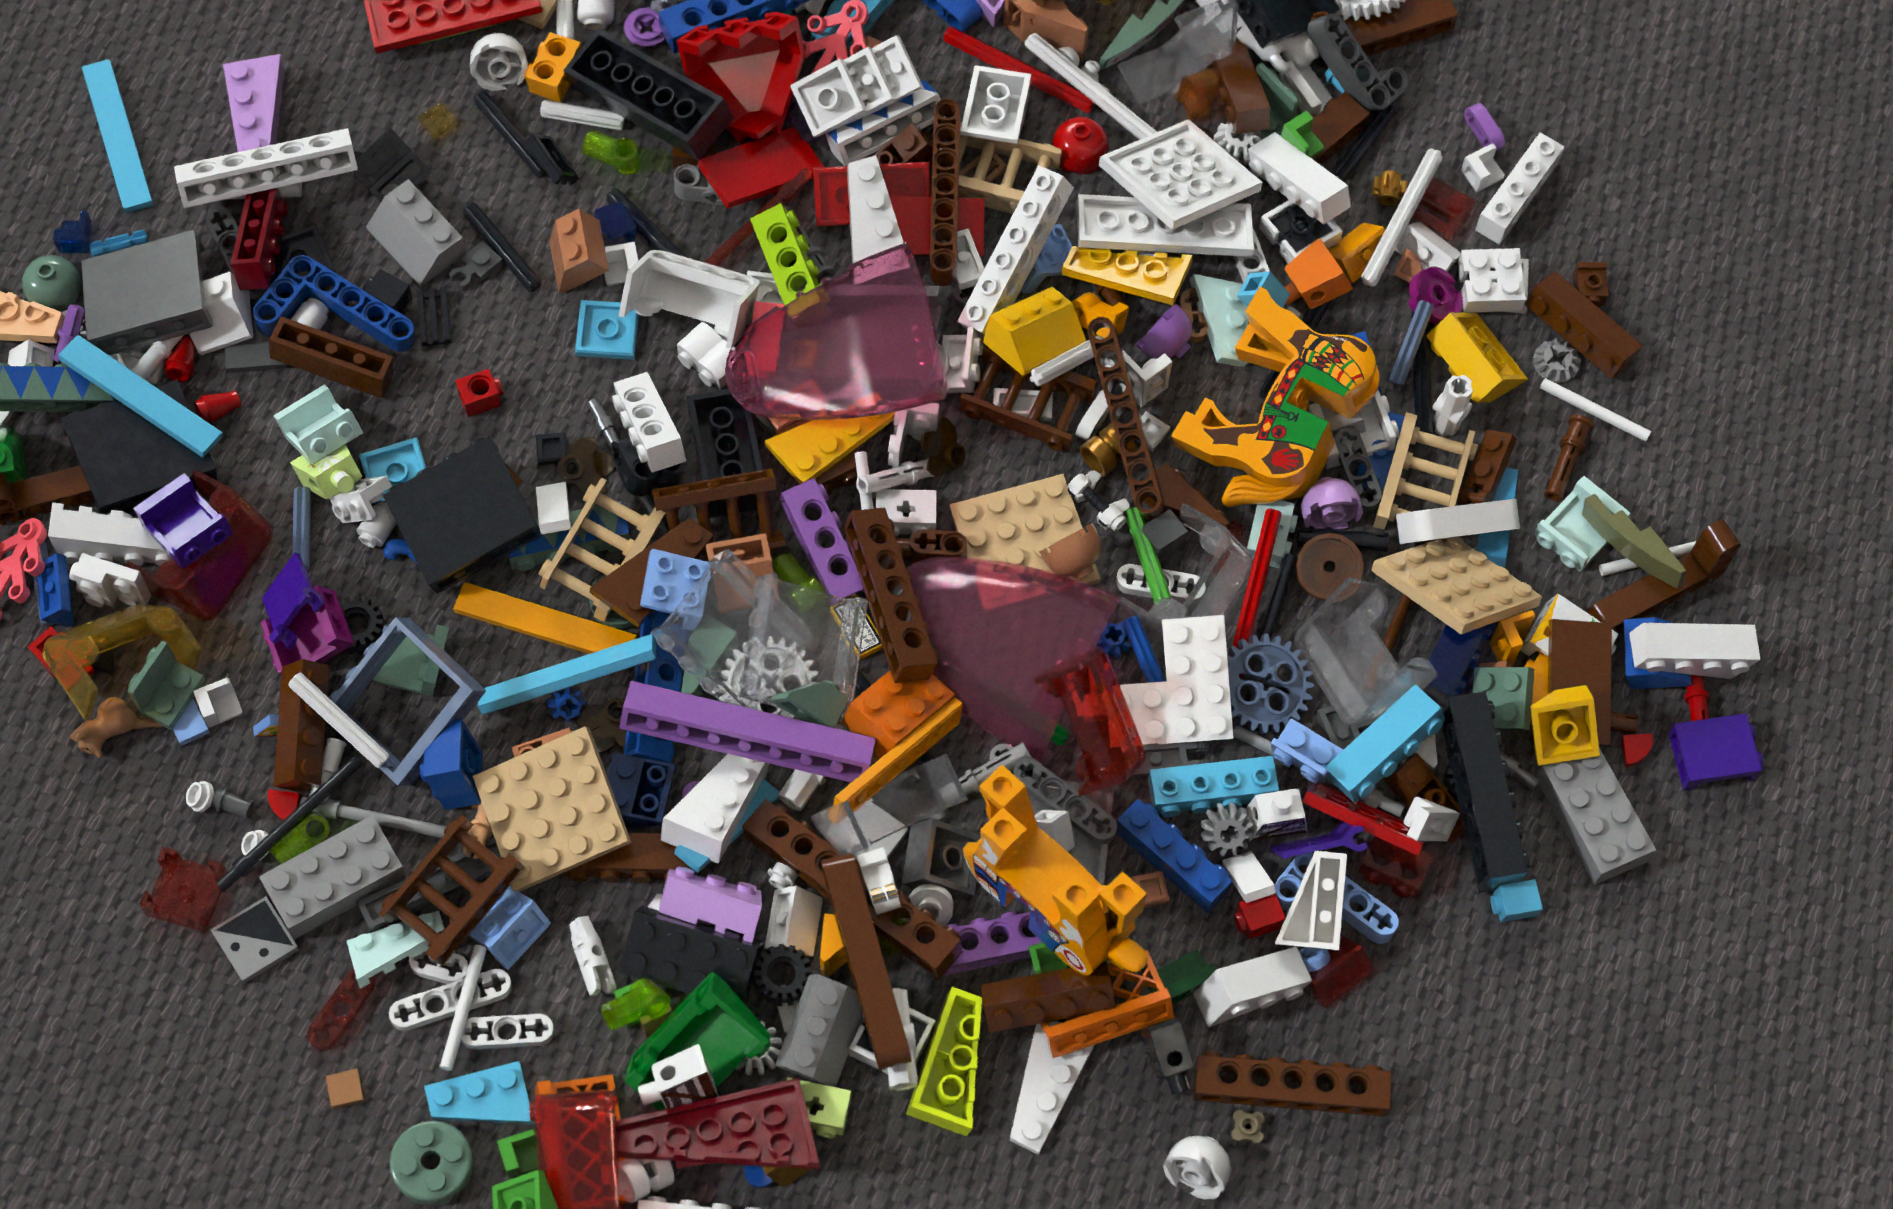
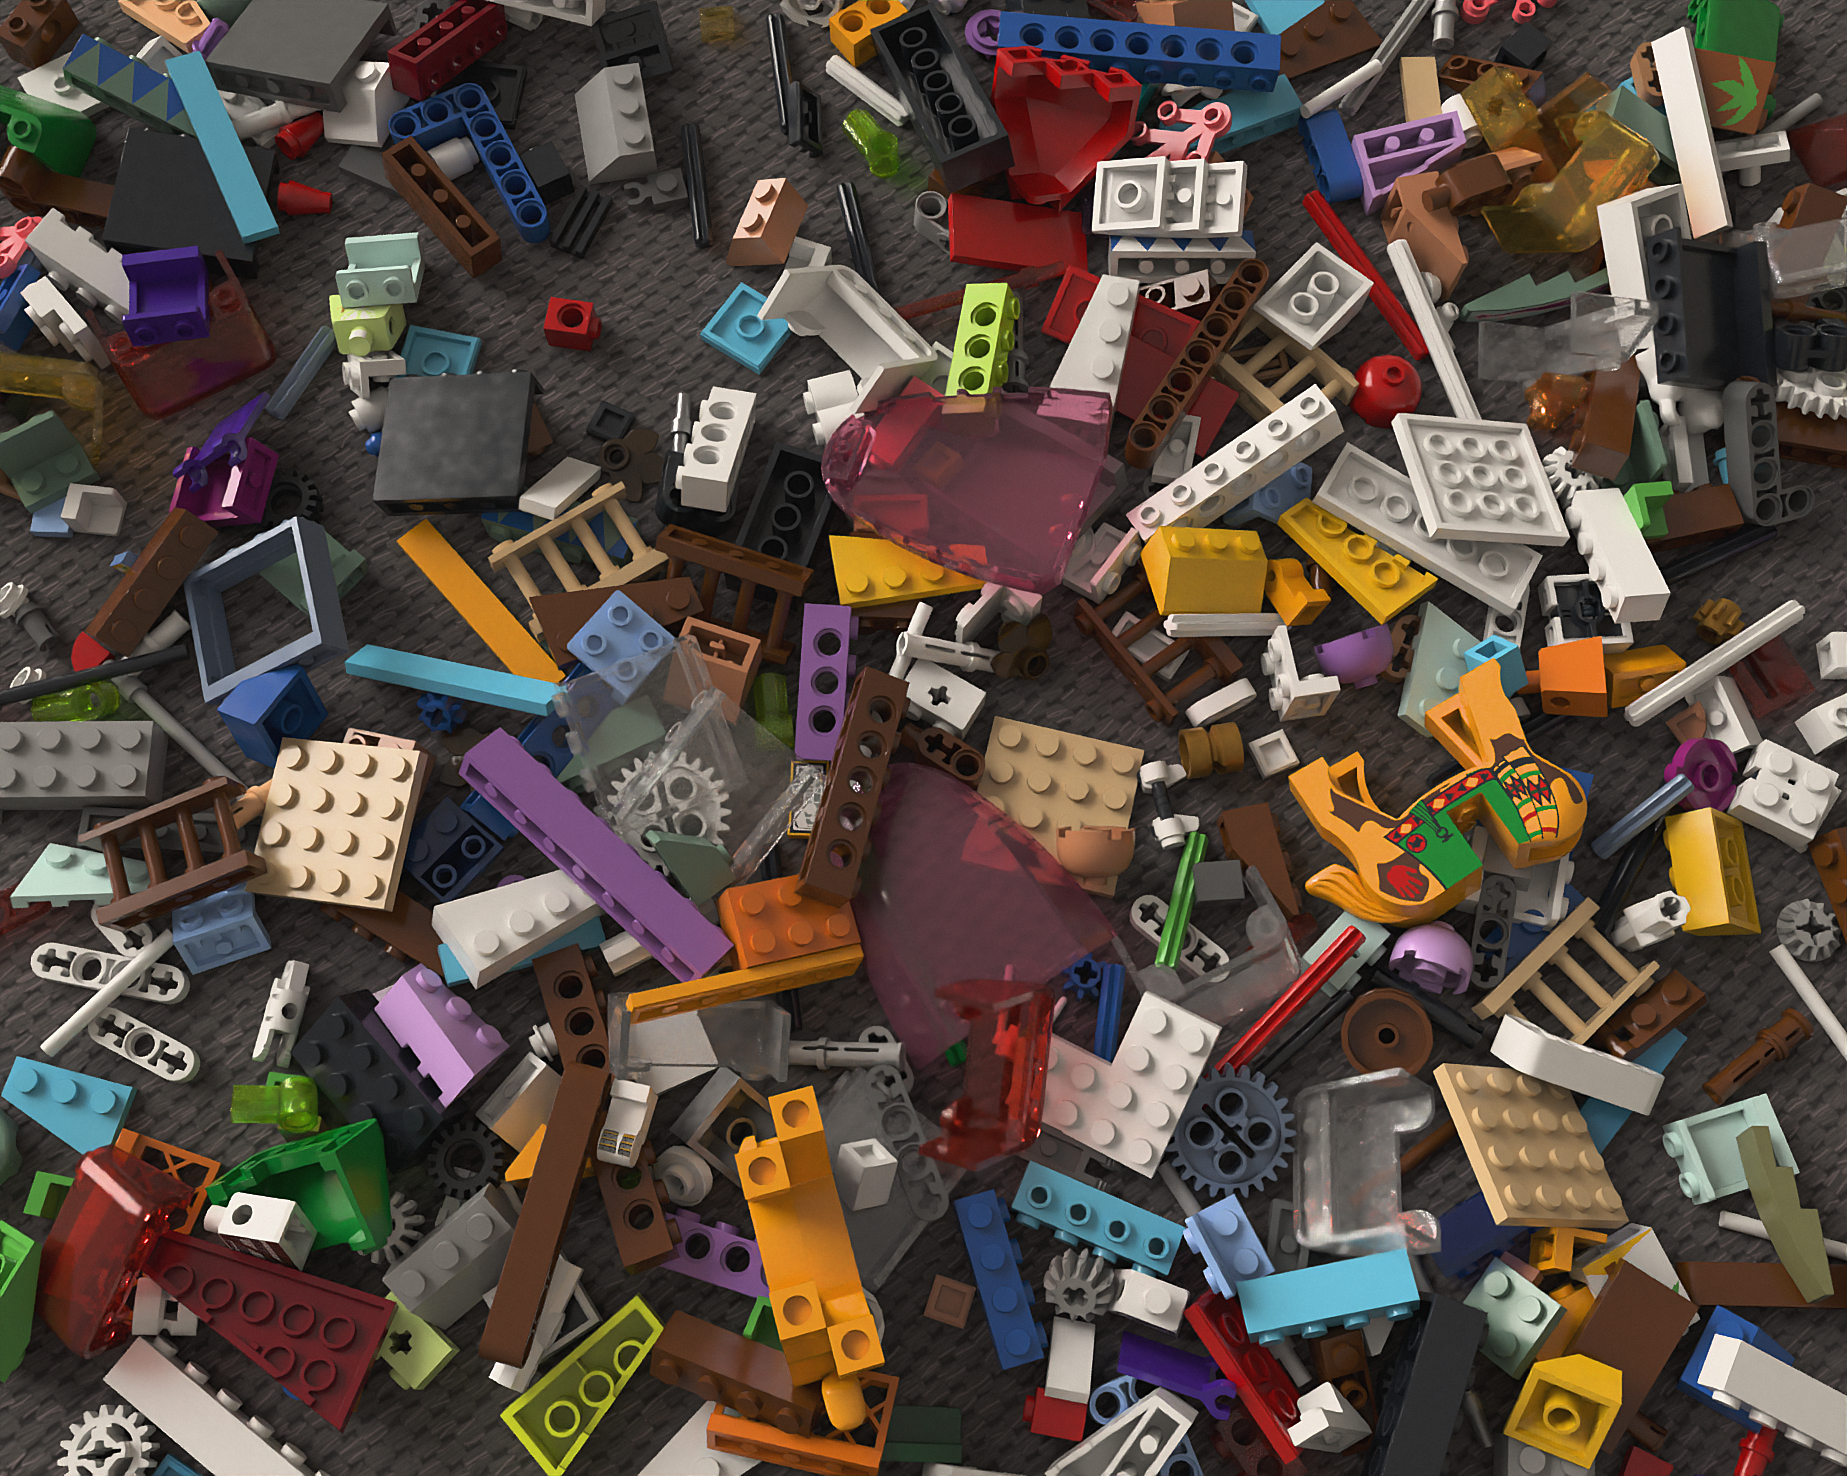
camera: 30 degrees right, 5 degrees up
white axle [288,673,389,768] -> none
clear blue panel [594,201,637,243] -> none
reddish brown beam [1087,317,1165,519] -> none

